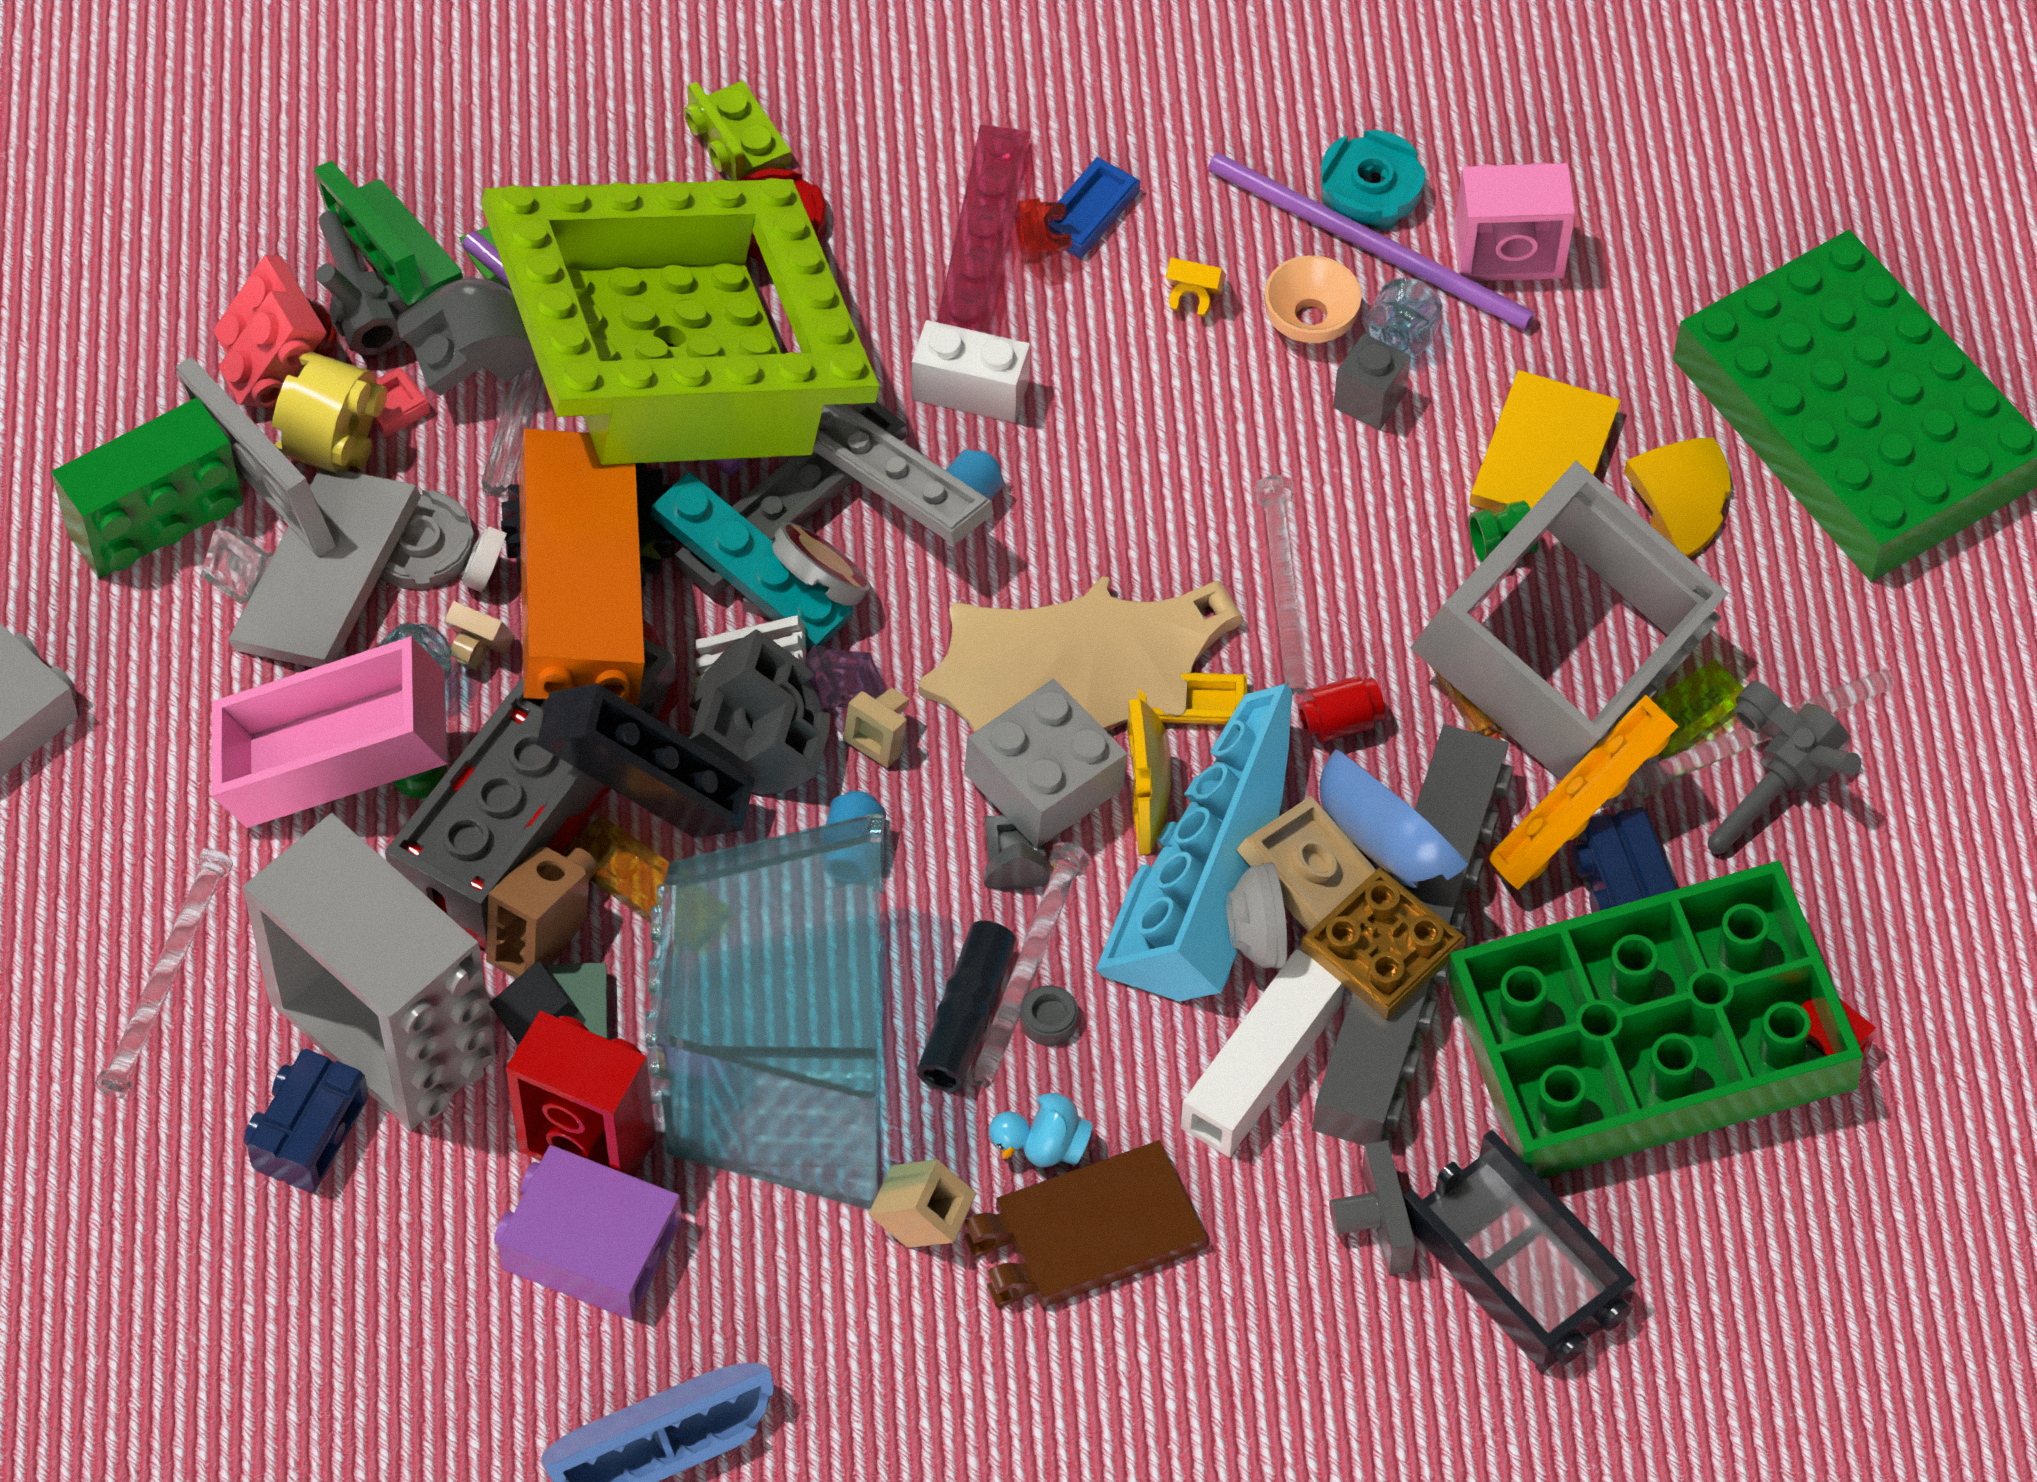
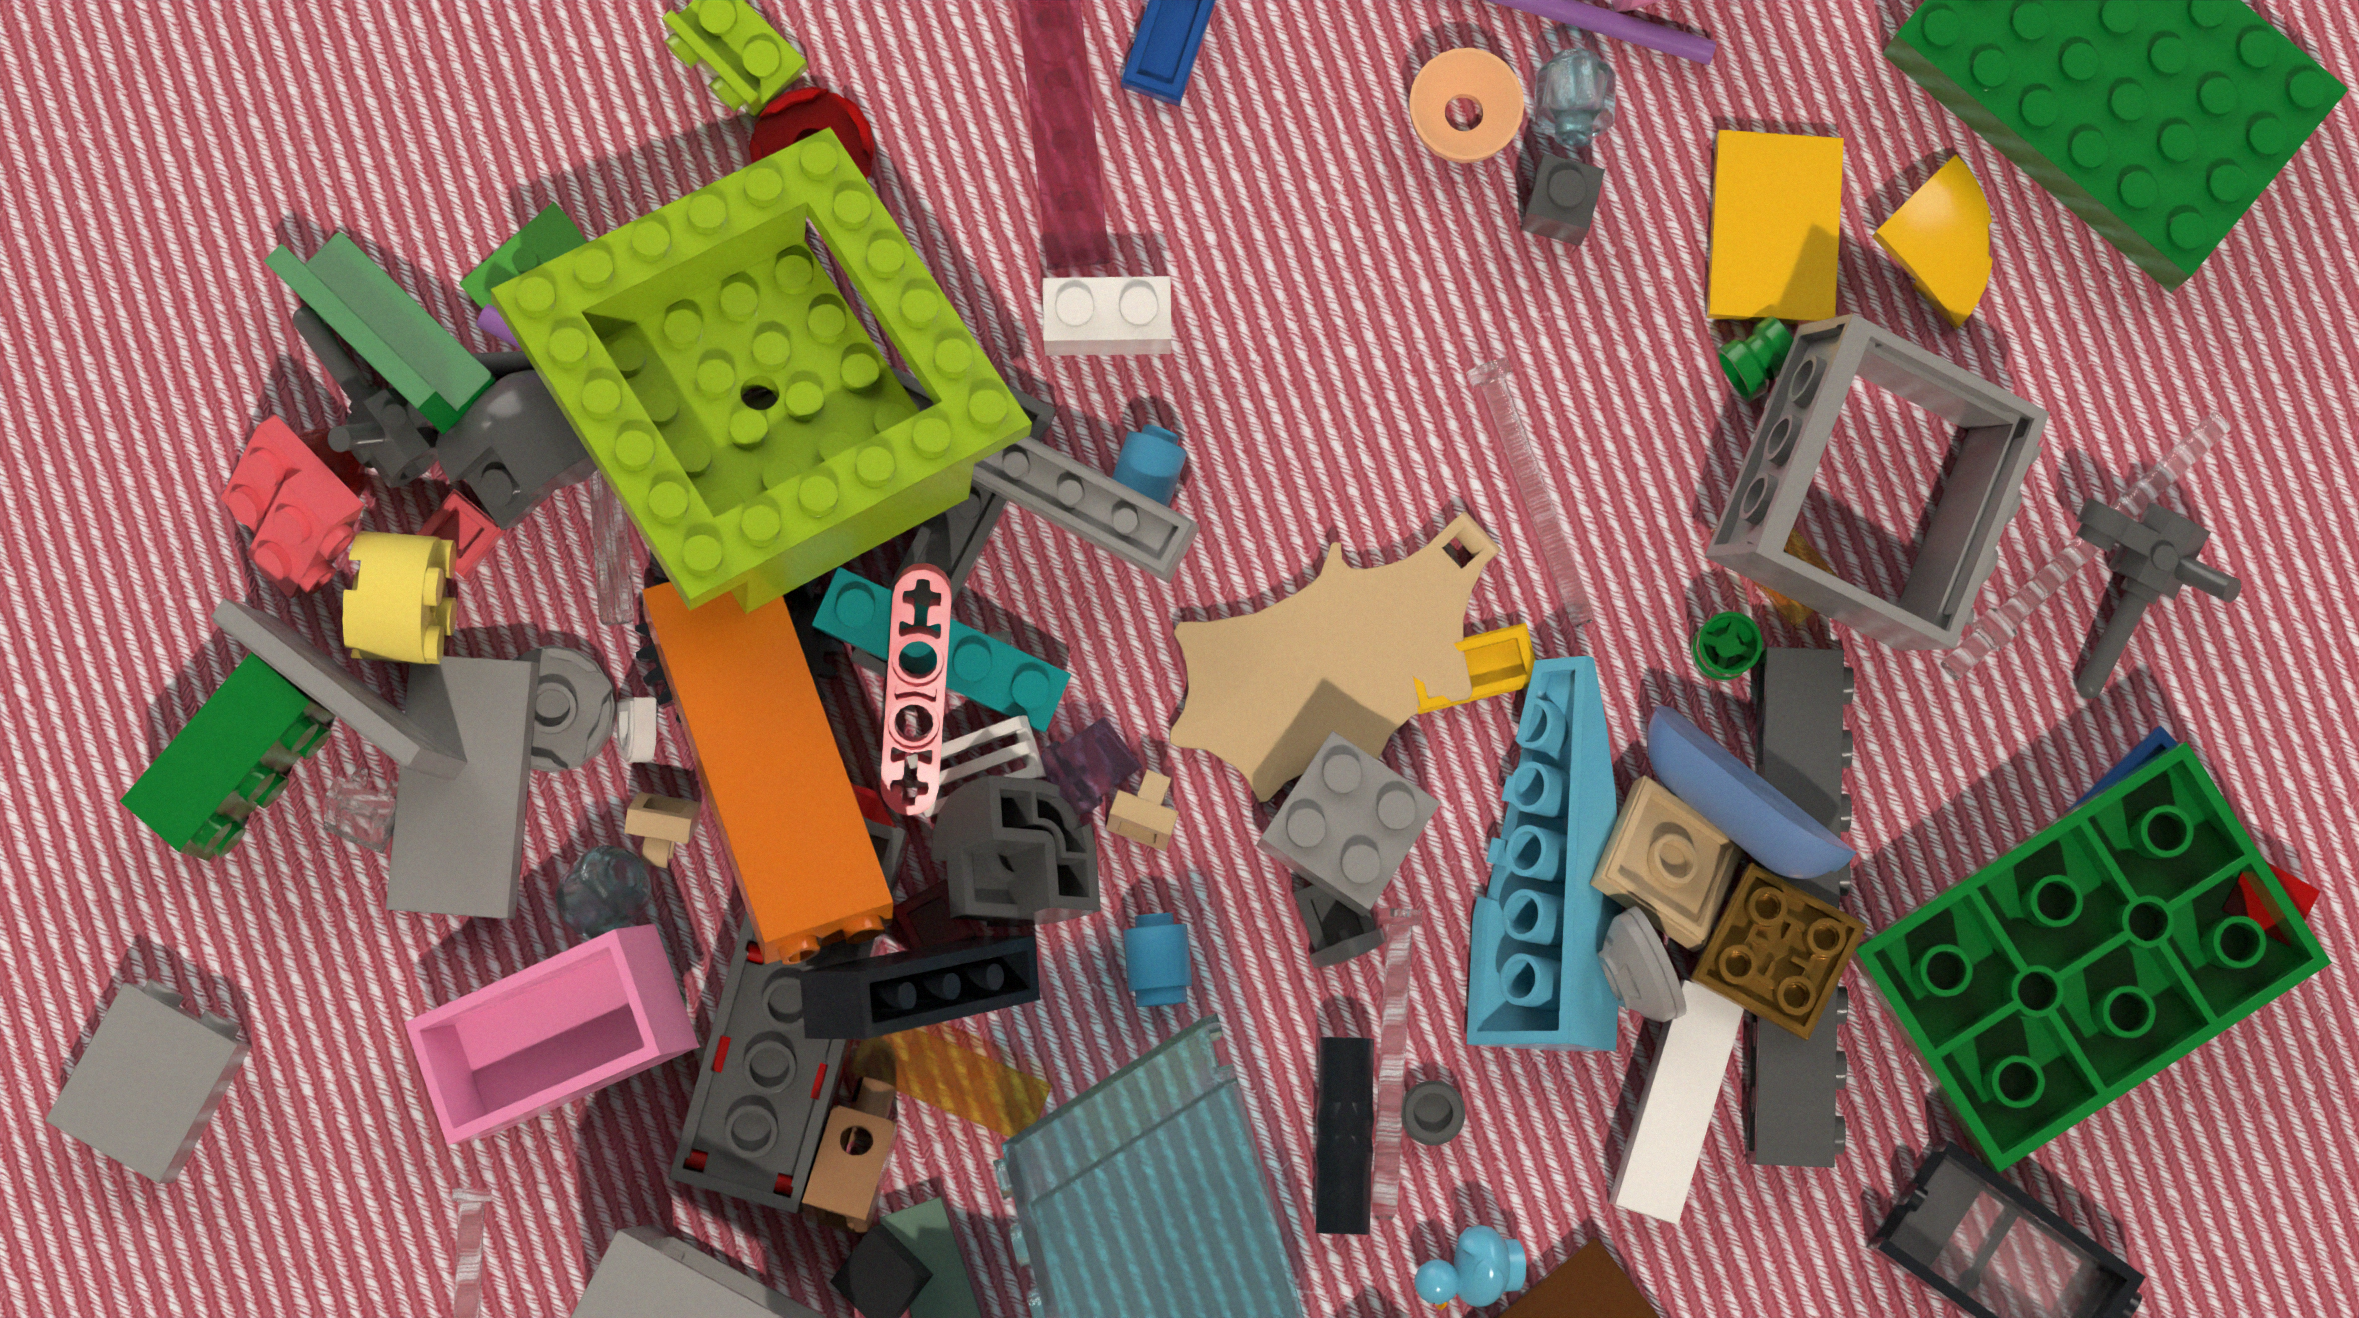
camera: 20 degrees left, 25 degrees up
tile [770,522,870,606] -> none
clear red tile [1013,198,1072,265] -> none
yellow brick [1127,699,1171,855] -> none
yellow tile [1166,257,1226,317] -> none
red brick [1298,676,1385,743] -> none
dark grey tile [1329,1140,1416,1275] -> none
light orange plate [1487,695,1679,890] -> none
dark blue brick [1571,806,1677,913] -> none
clear neon green tile [1654,659,1744,764] -> none
none -> coral beam [880,563,952,815]
none -> green wheel [1690,611,1763,682]

